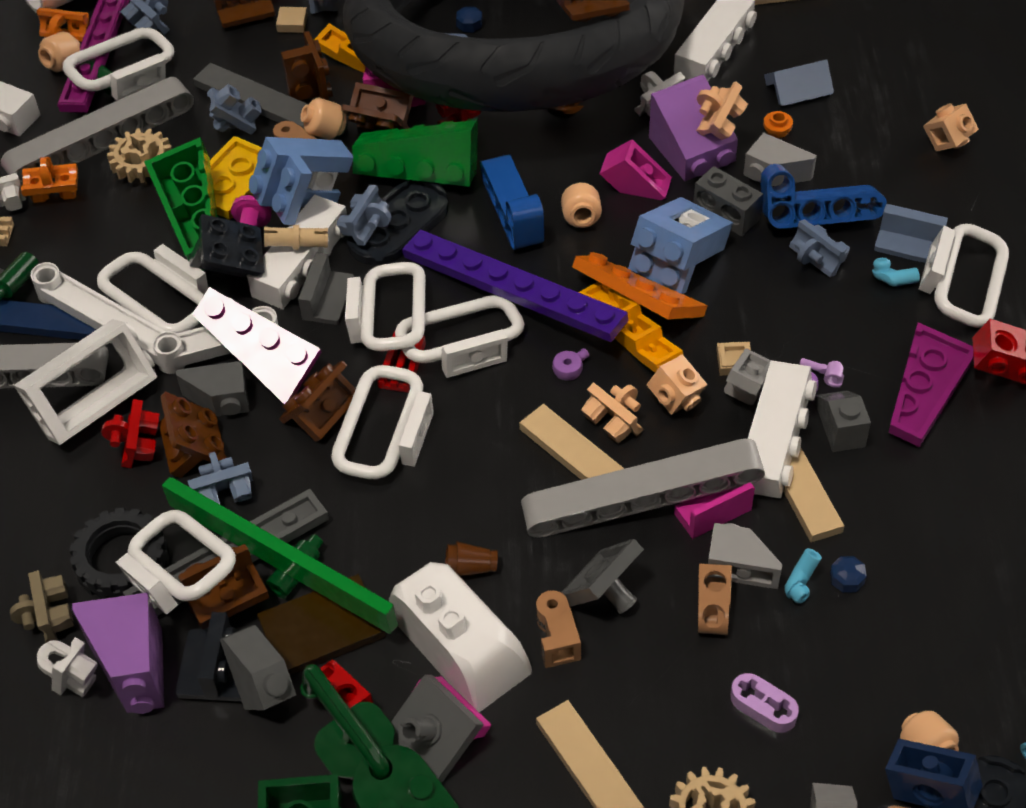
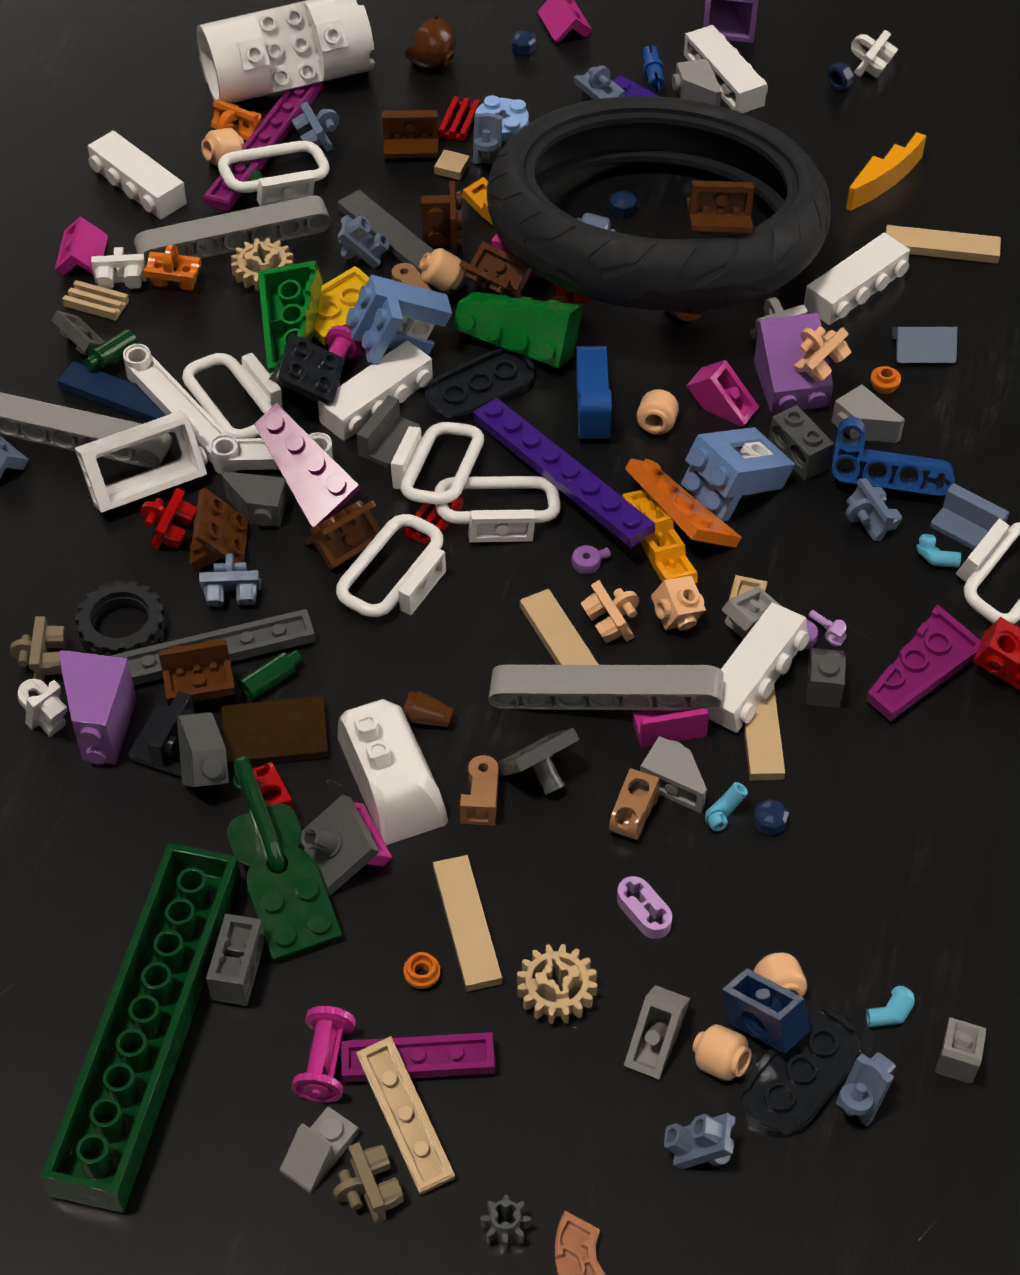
camera: 15 degrees right, 0 degrees up
white bar [116,510,236,615] -> none
green tile [162,477,398,634] -> none
tan pin [264,225,328,250] -> none
sand blue hips [337,185,392,245] -> none

